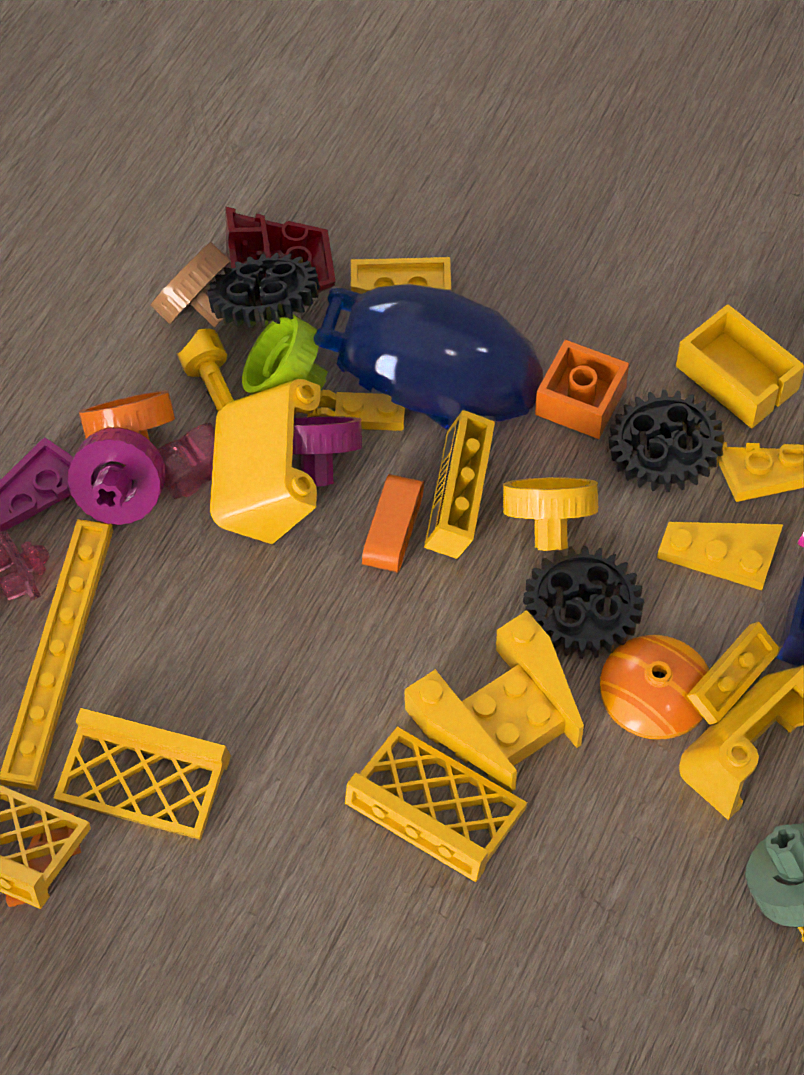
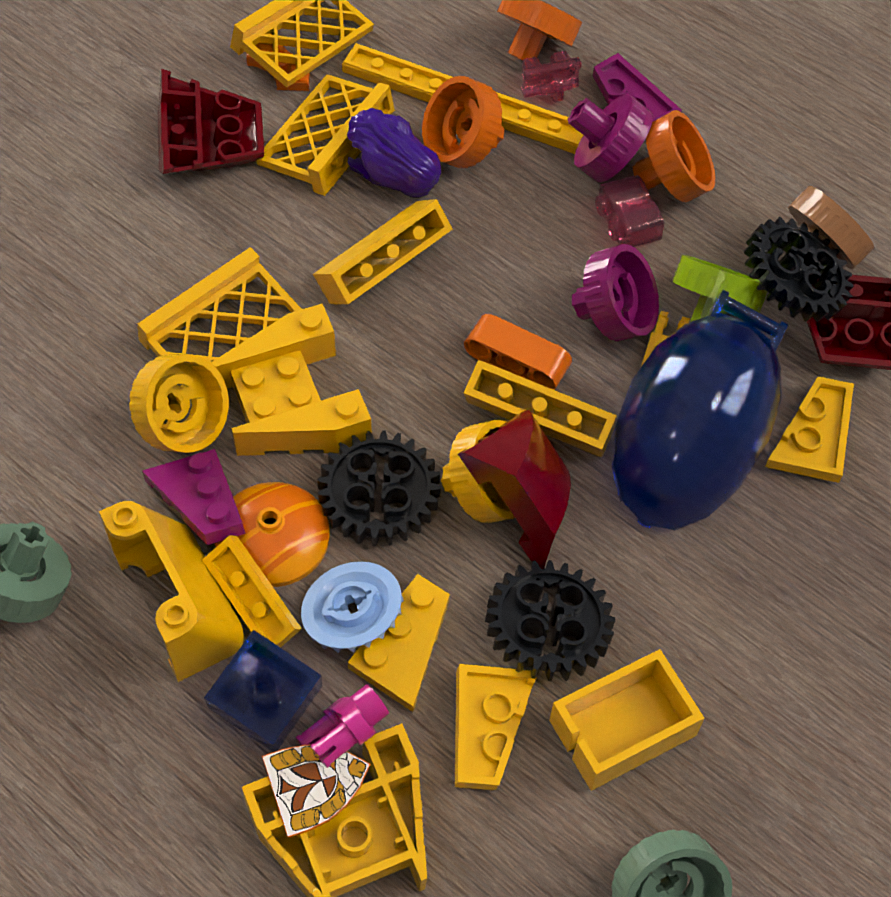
camera: 100 degrees right, 0 degrees up
yellow piece [176,328,234,412] -> none
yellow windscreen [210,379,320,544] -> none
orange brick [535,339,629,439] -> none
none -> yellow piece [129,354,229,453]
none -> magenta wing [142,449,245,545]
none -> dark red wedge [158,69,264,174]
none -> light blue gear [301,562,403,653]
none -> yellow brick [313,199,453,304]
none -> dark purple hair [347,108,441,198]
none -> orange piece [422,76,505,168]
none -> dark red wedge [458,410,571,569]

